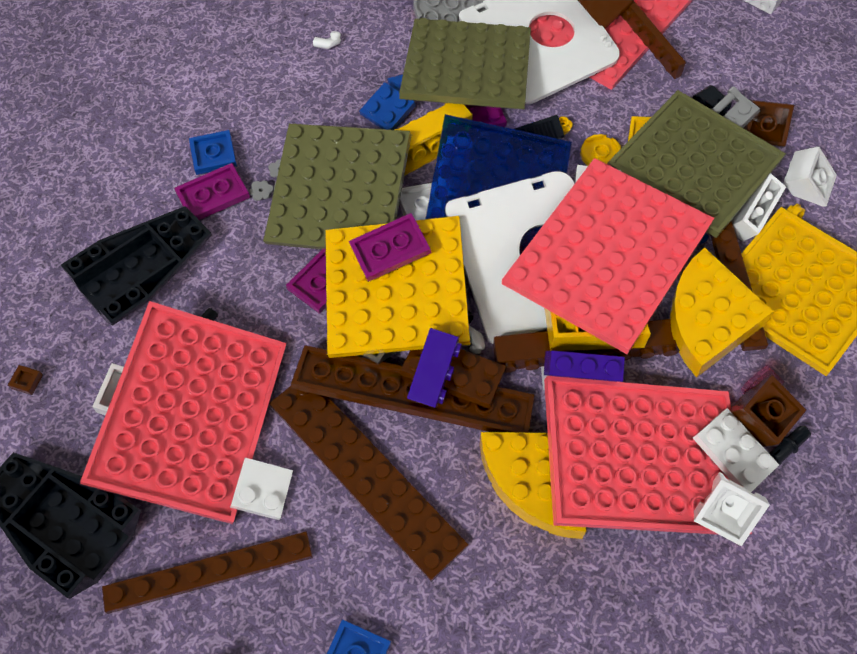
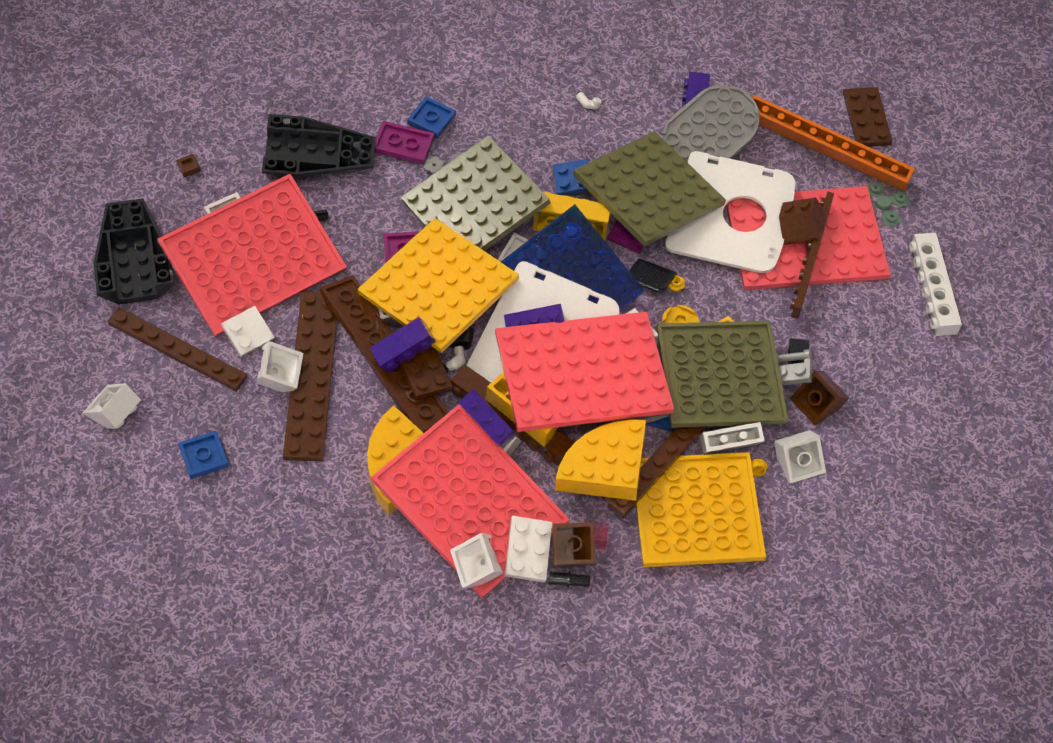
camera: 40 degrees right, 5 degrees down
magenta plate [349,213,431,282] -> none
none -> white brick [257,341,303,392]
none -> dark purple brick [504,304,565,327]

